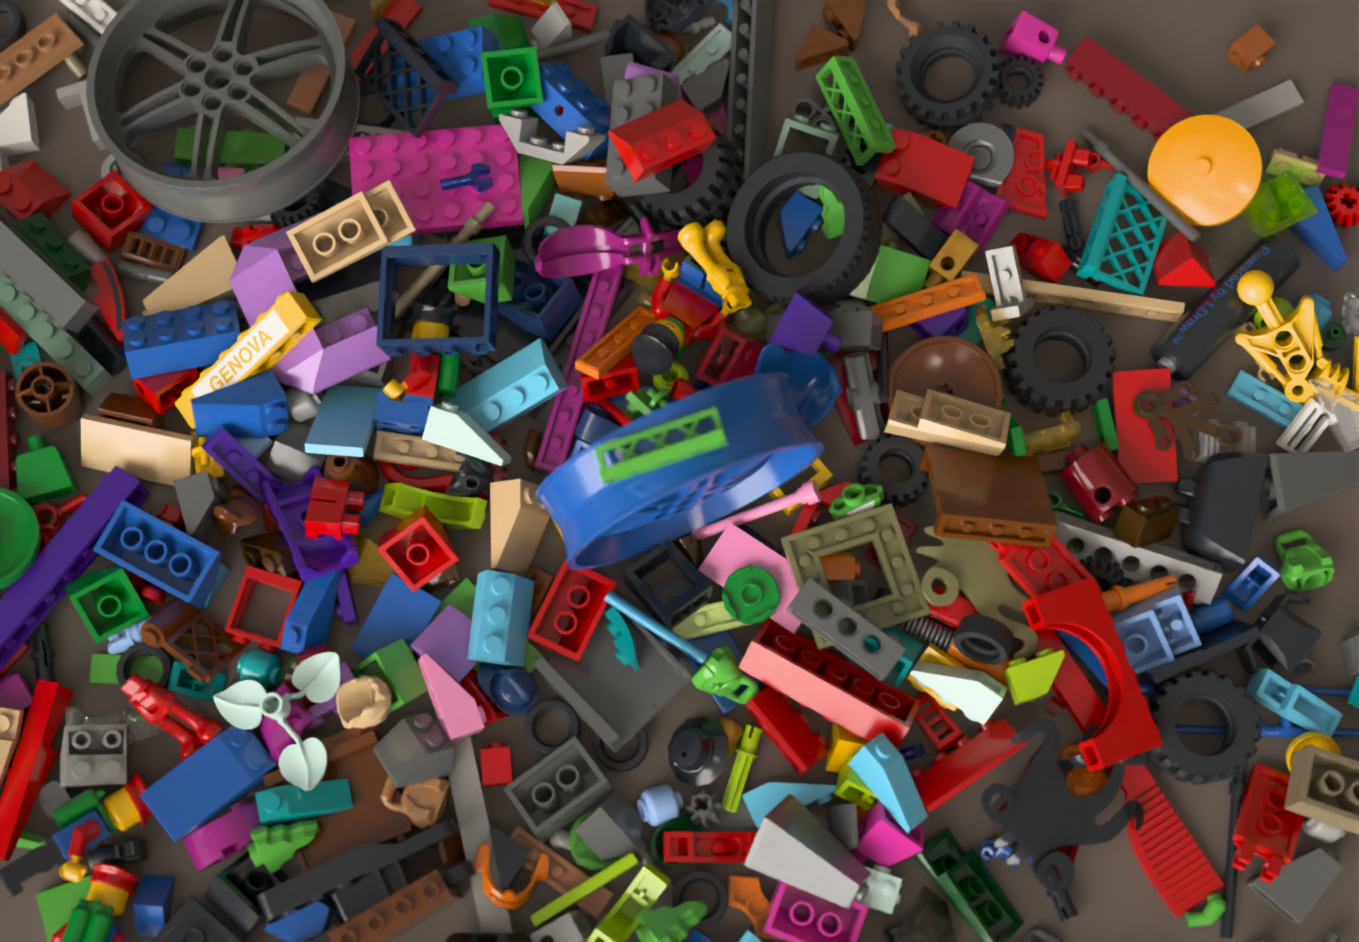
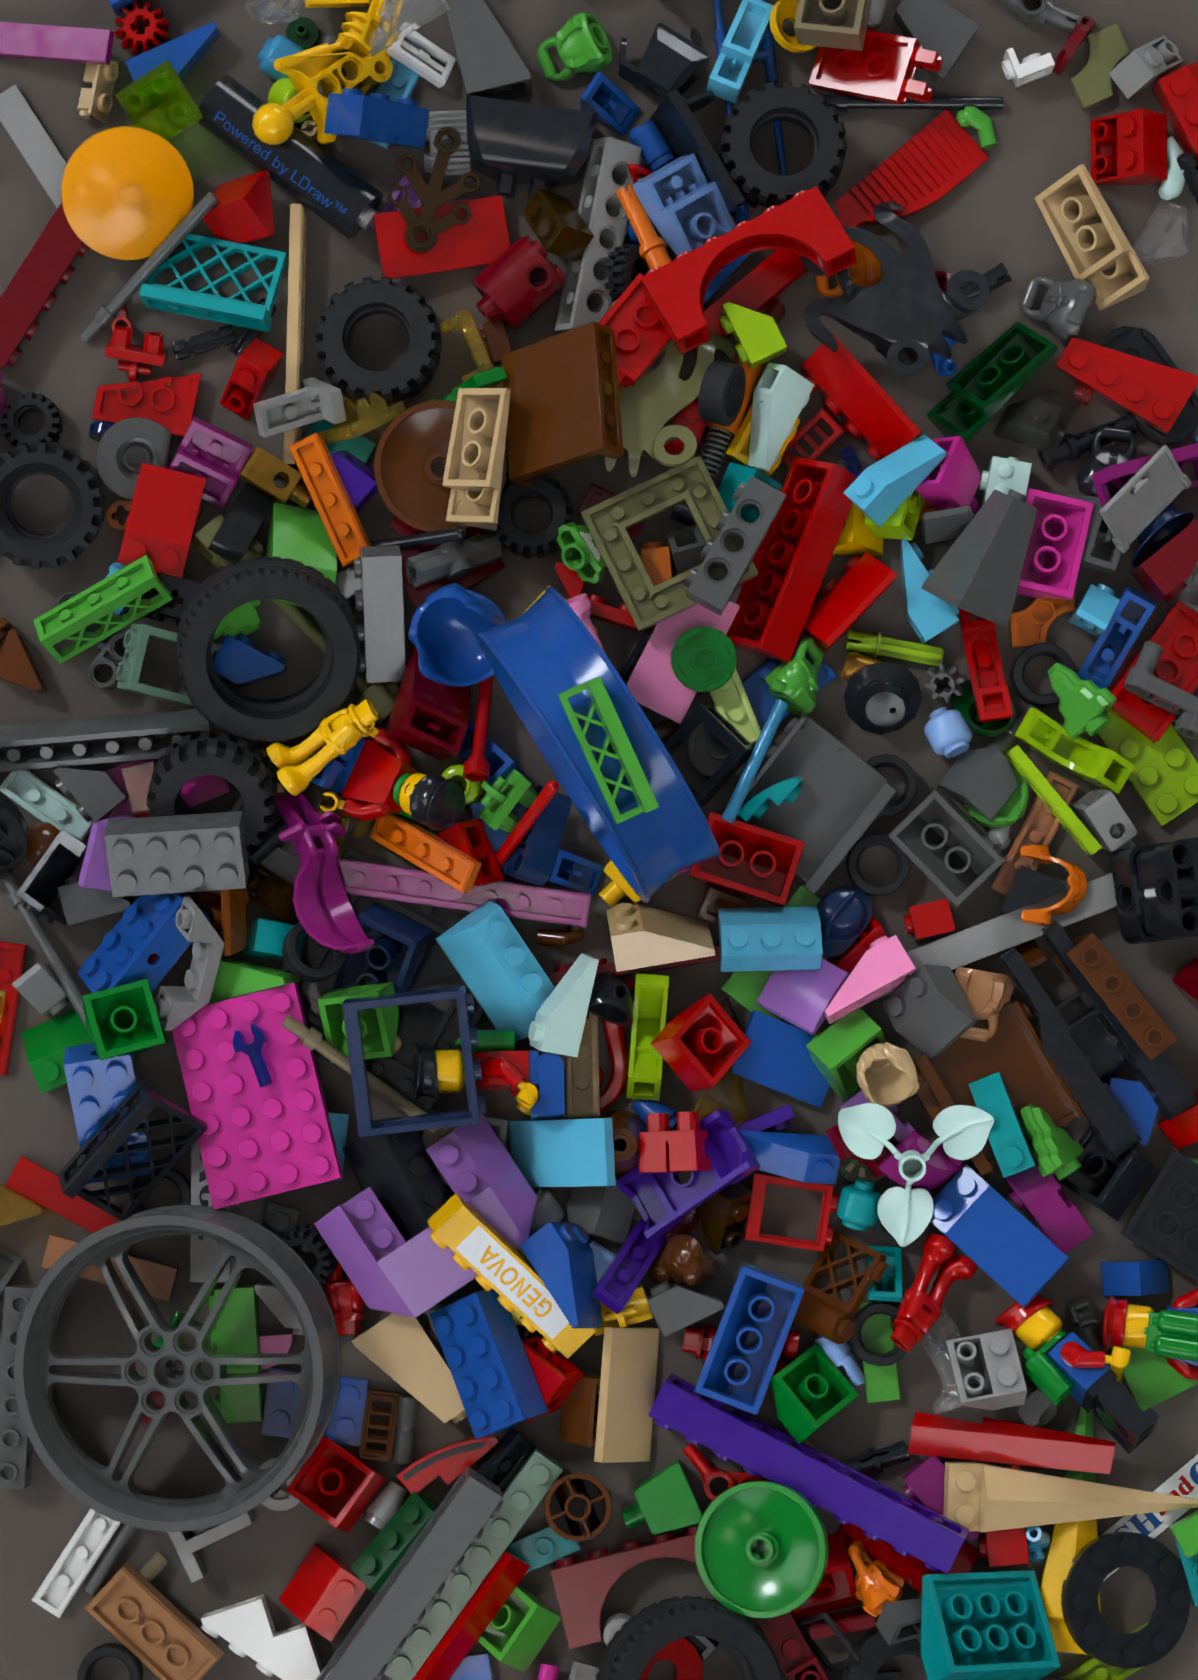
camera: 95 degrees left, 10 degrees up
tan slope [286,180,416,283] -> none
red slope [608,99,717,182] -> none
dark purple torso [770,290,843,356] -> none
green hand [1049,492,1084,519] -> none
green tile [1092,399,1120,451] -> none
none -> blue wedge [324,88,429,149]

